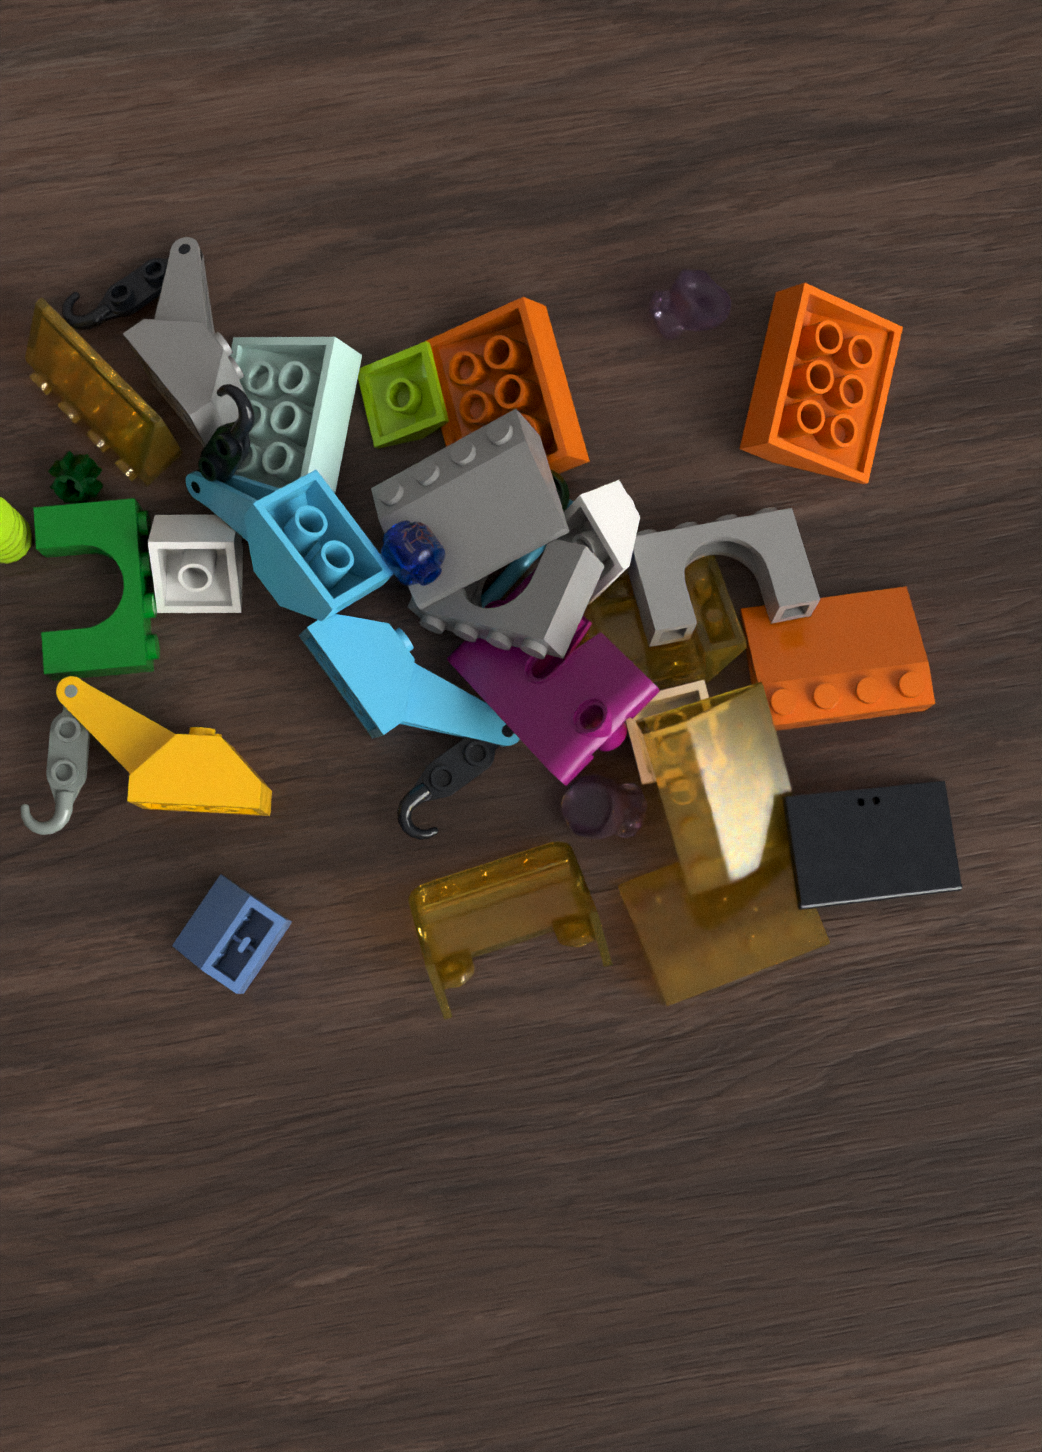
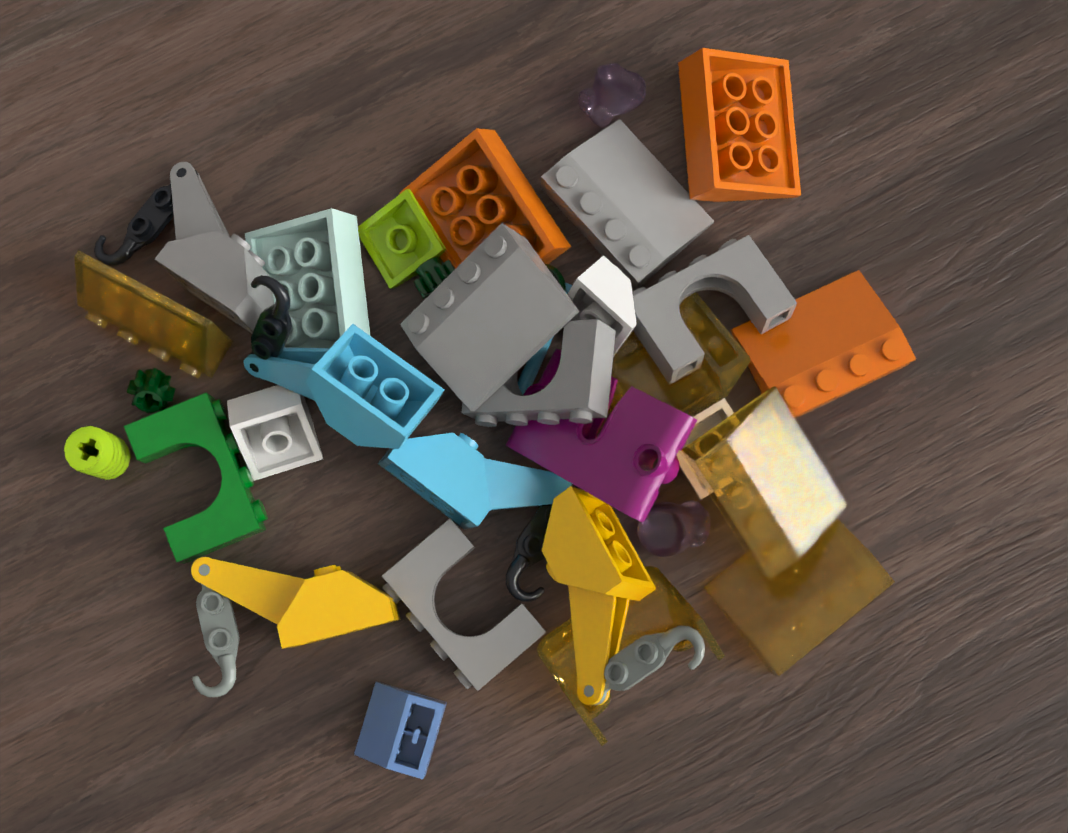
camera: 20 degrees left, 0 degrees up
clear blue head [380,520,446,586] -> none
black container [782,781,962,910] -> none
none -> light grey arch [382,518,546,691]
none -> dark green gear [413,257,455,299]
none -> light grey slope [541,119,714,291]
none -> yellow slope [542,486,705,705]

